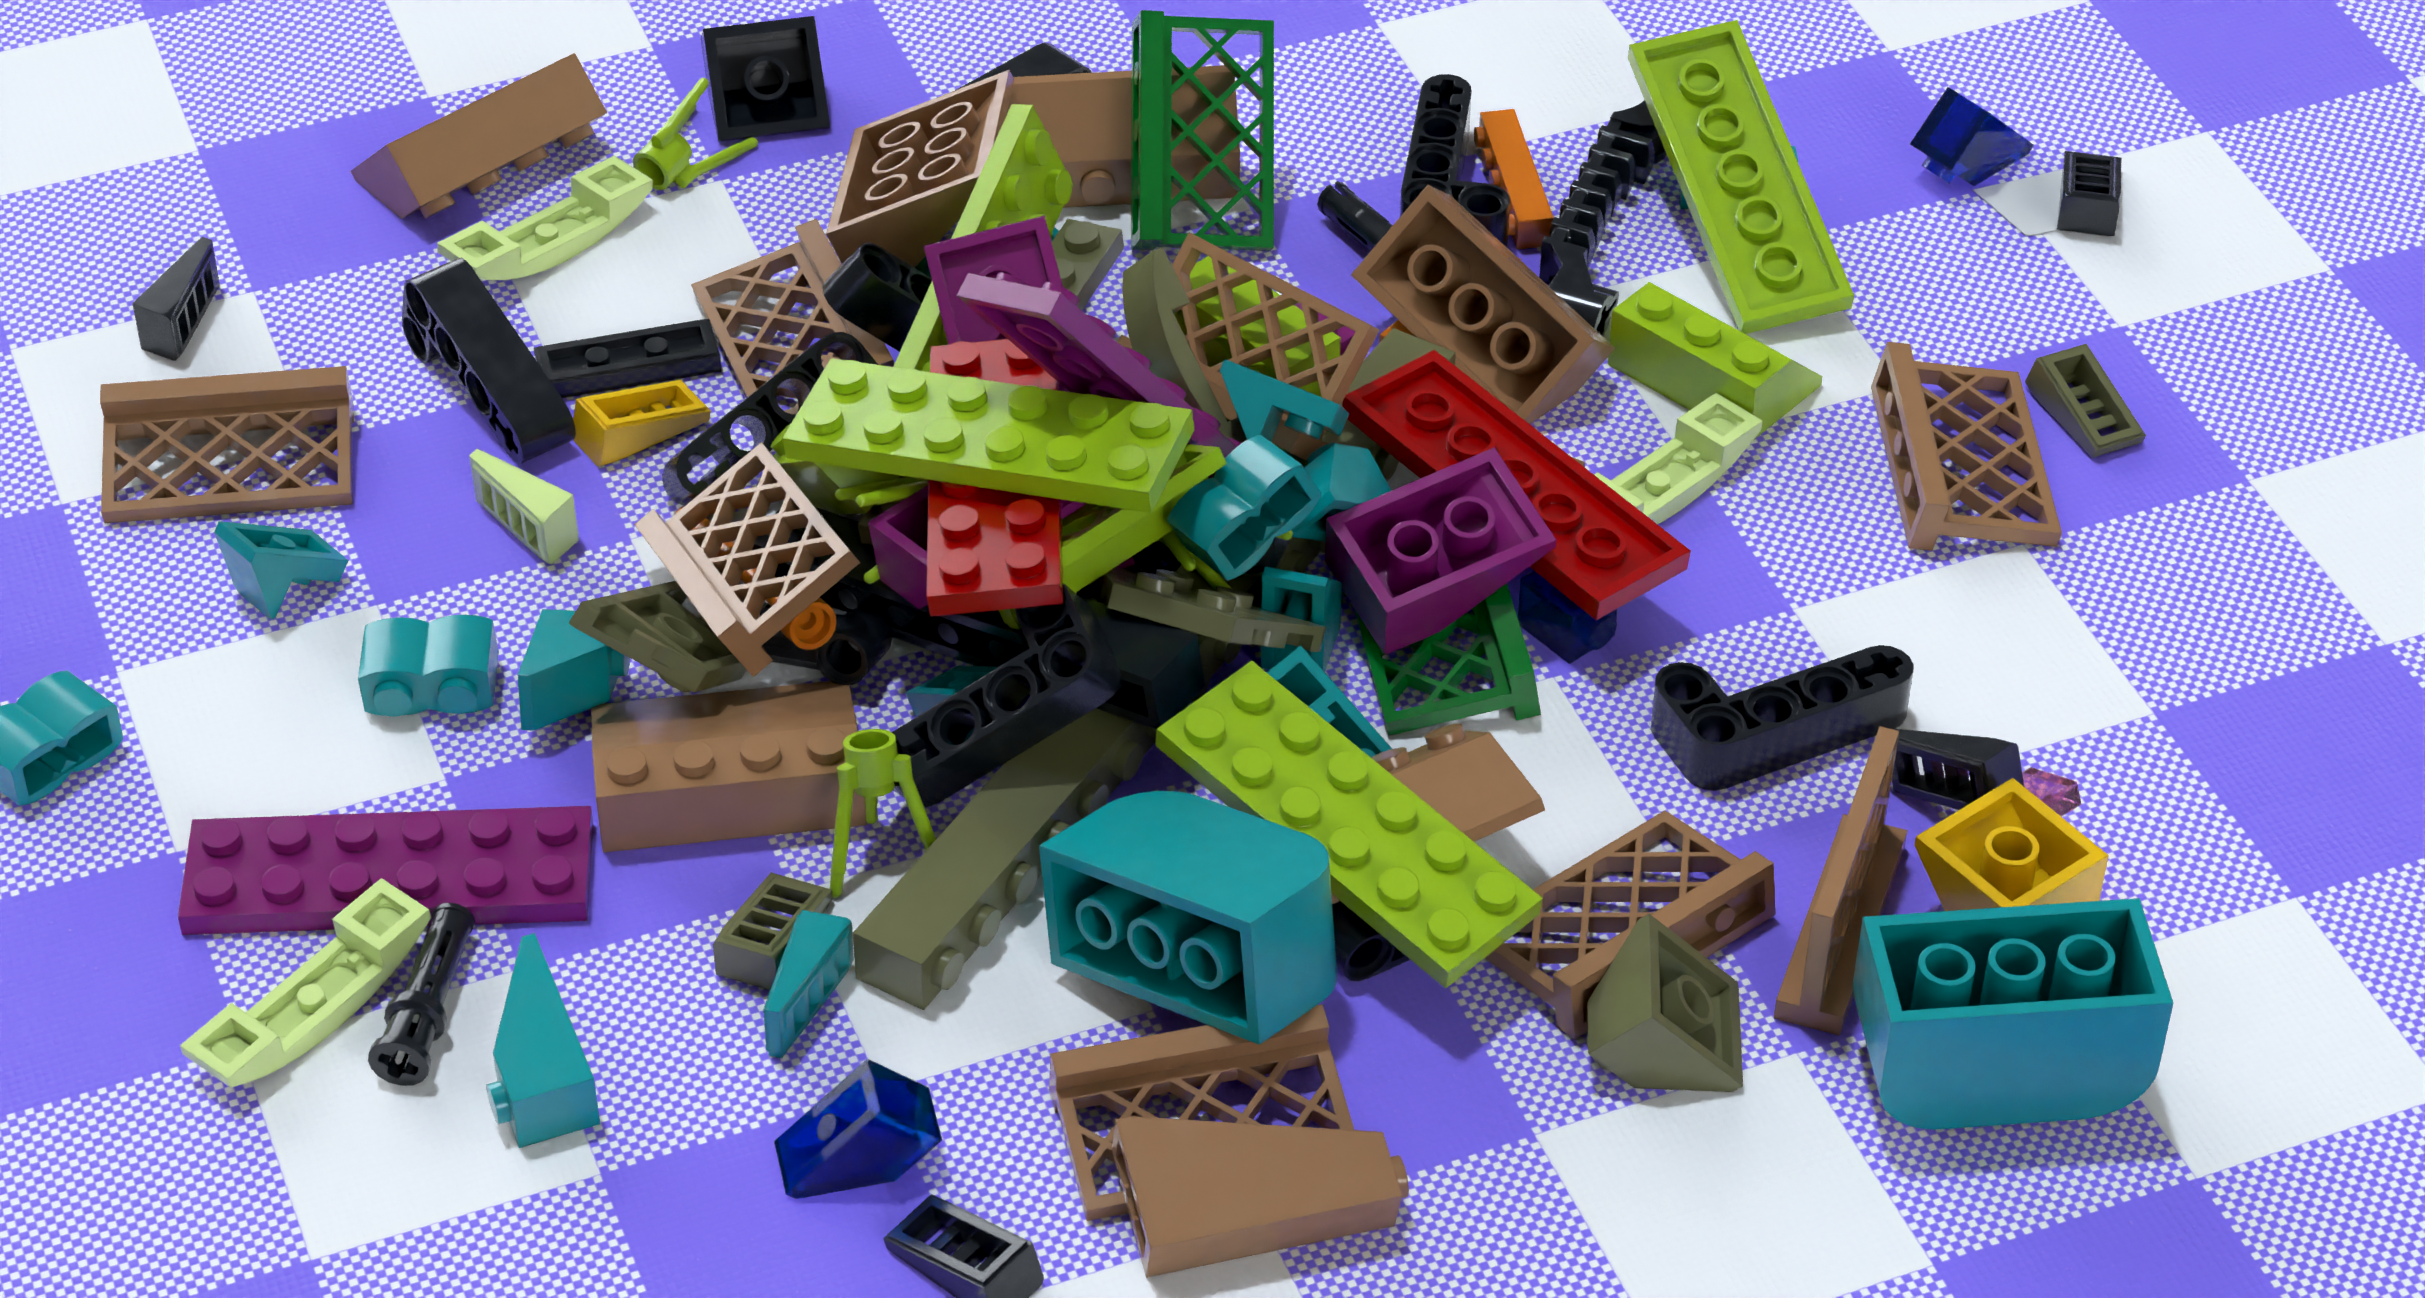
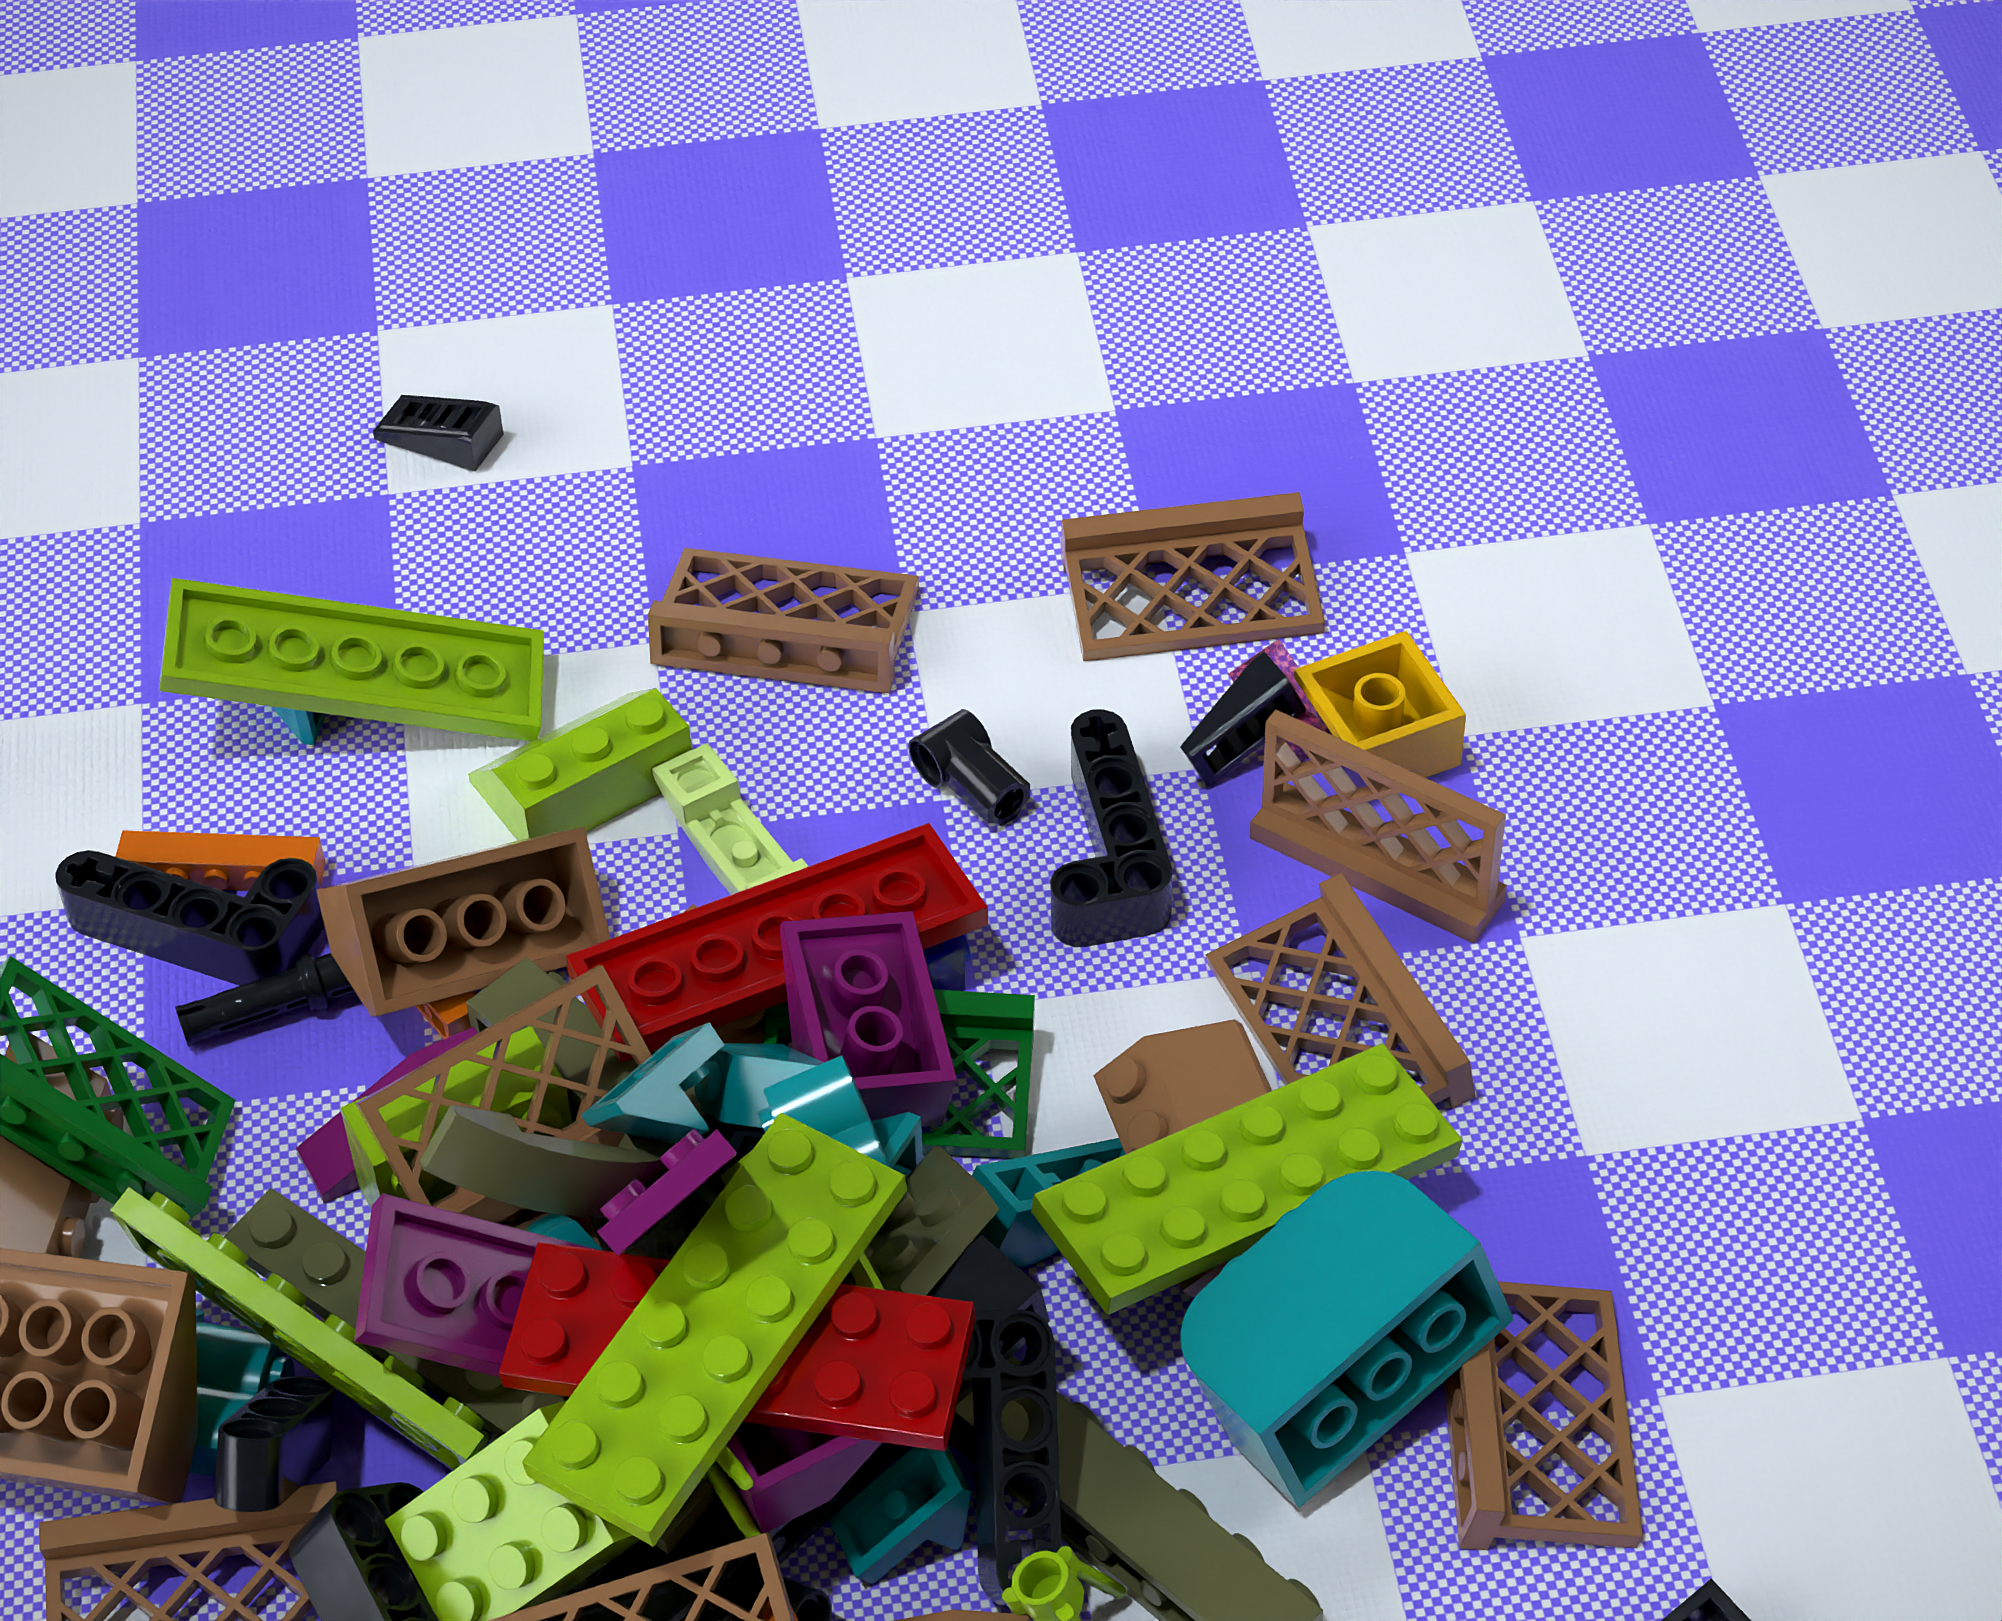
camera: 75 degrees left, 5 degrees up
medium nougat slope [1112,1116,1409,1278] -> none
black piece [1539,100,1667,337] -> none
olive slope [1587,914,1743,1092] -> none
teal brick [1853,898,2174,1130] -> none
clear blue slope [1910,87,2034,186] -> none
white sticker [1973,170,2062,236] -> none
olive slope [2025,344,2146,458] -> none
none -> black piece [908,709,1030,826]
none -> medium nougat fence [1060,492,1325,661]

